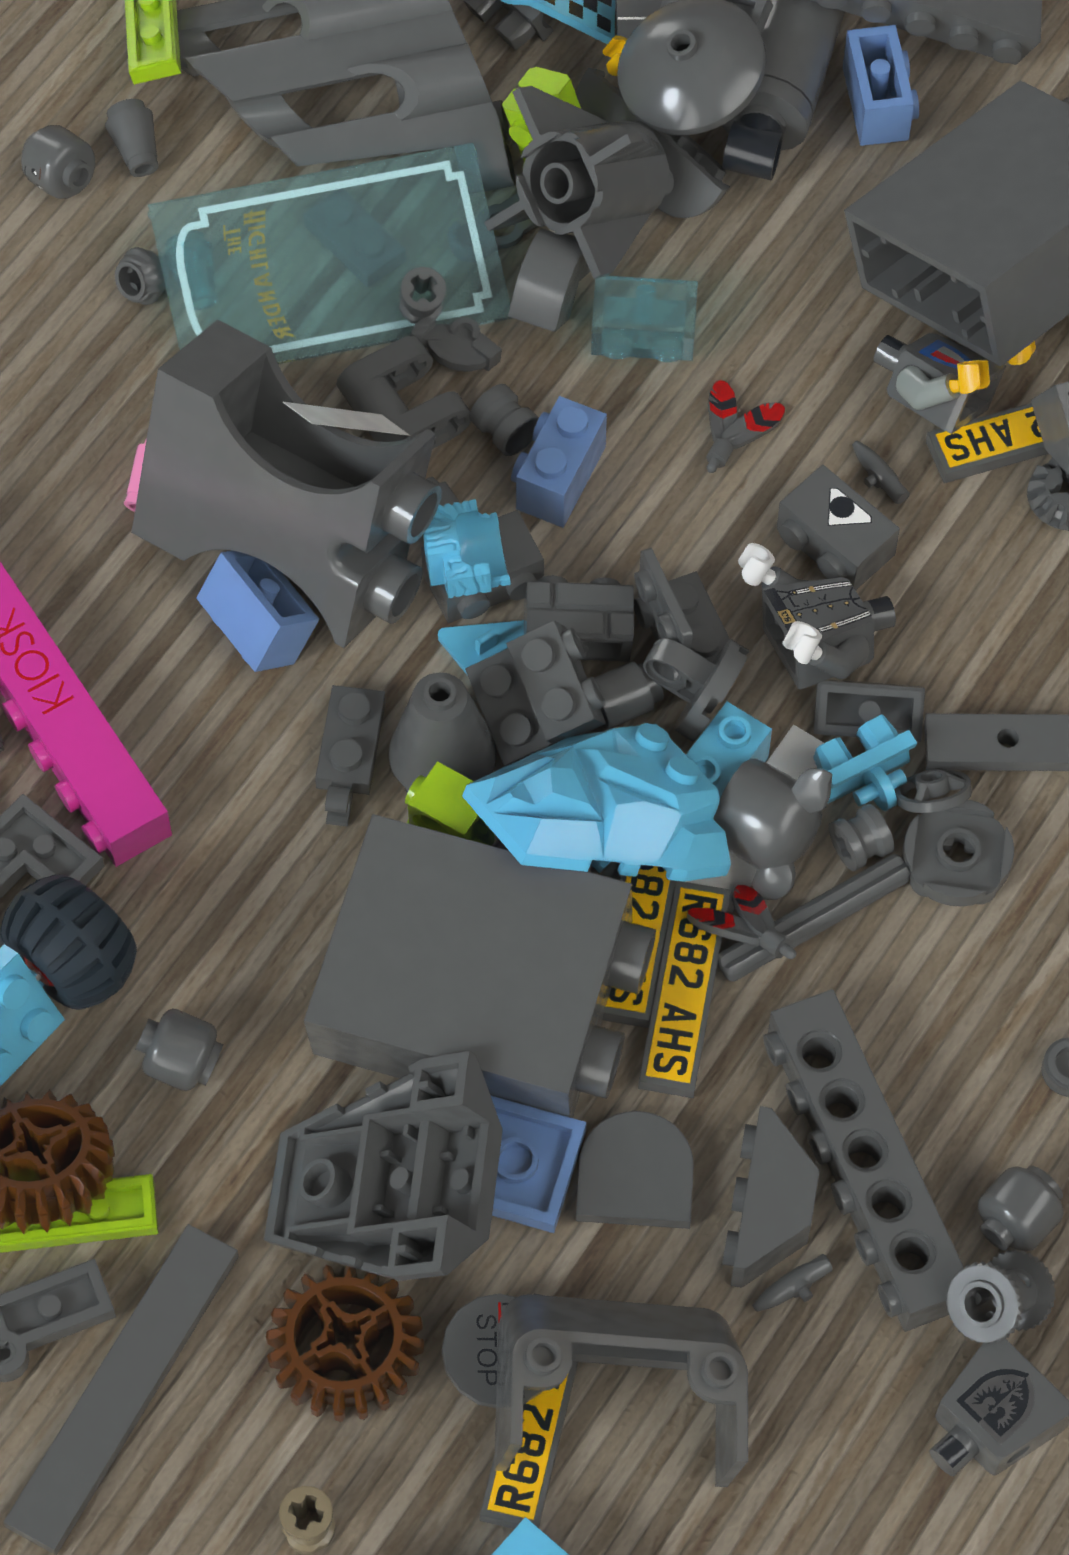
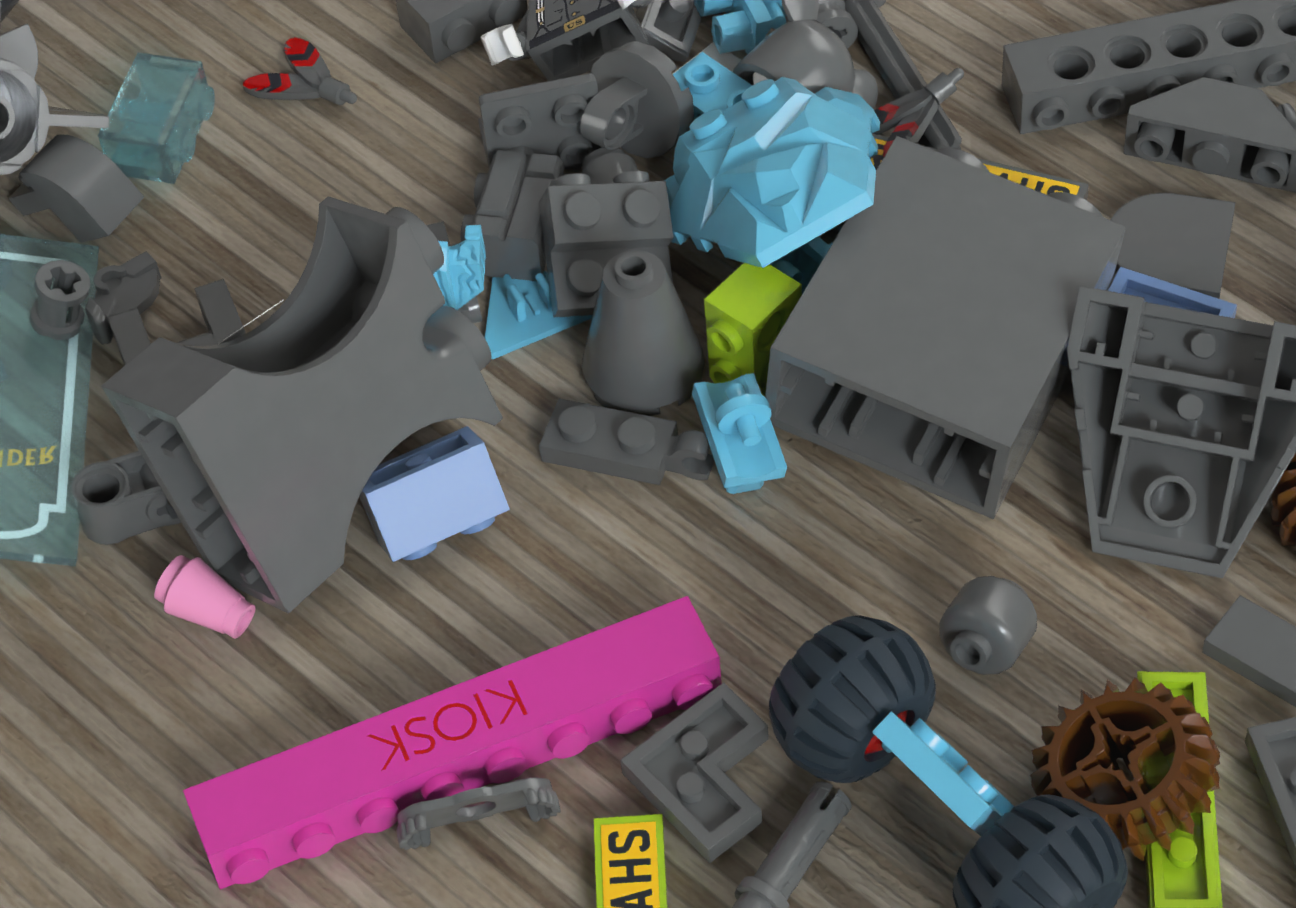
camera: 75 degrees left, 10 degrees down
dark grey wheel [469,384,539,456] -> none
medium blue brick [511,396,607,528] -> none
none -> medium azure hips [692,373,787,494]

